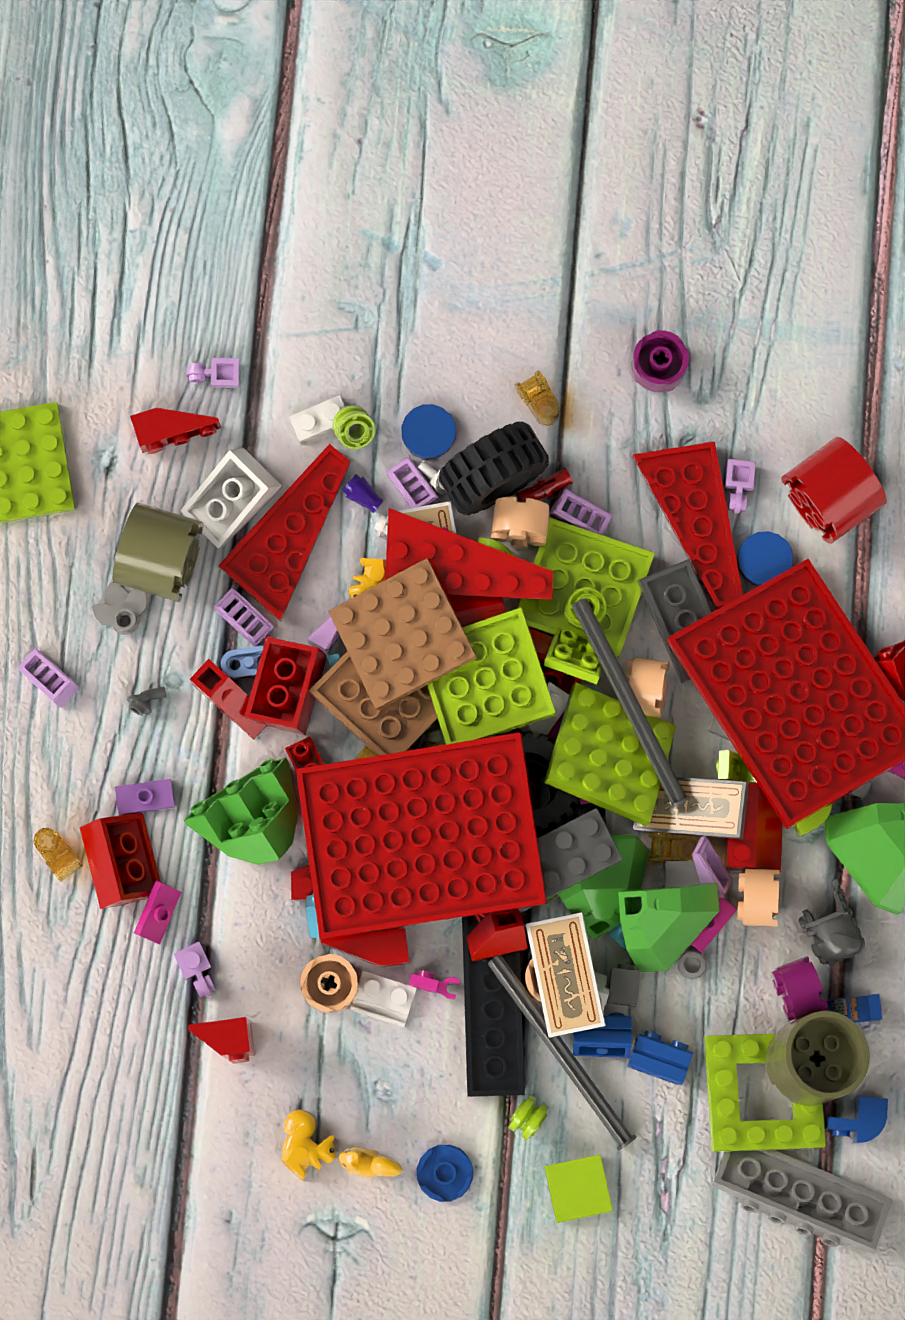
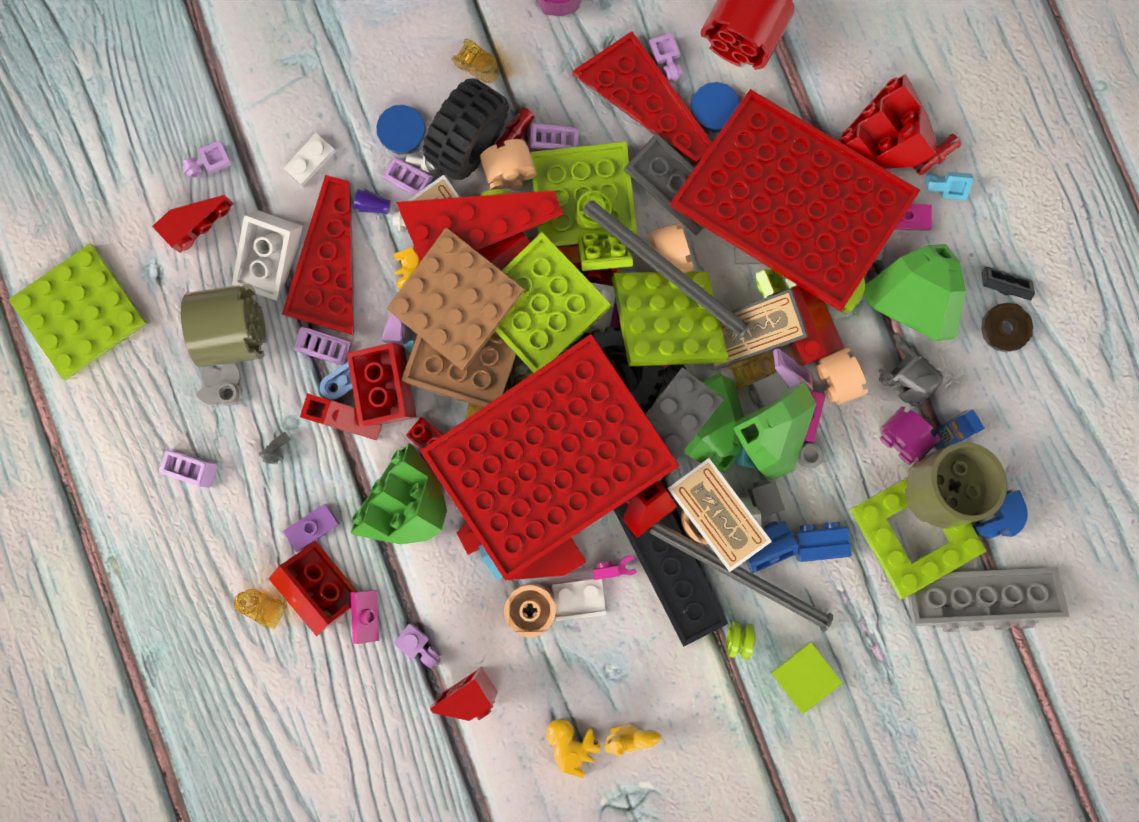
camera: 20 degrees left, 5 degrees up
lime wheel [332,405,375,450] -> none
blue tile [417,1145,473,1202] -> none

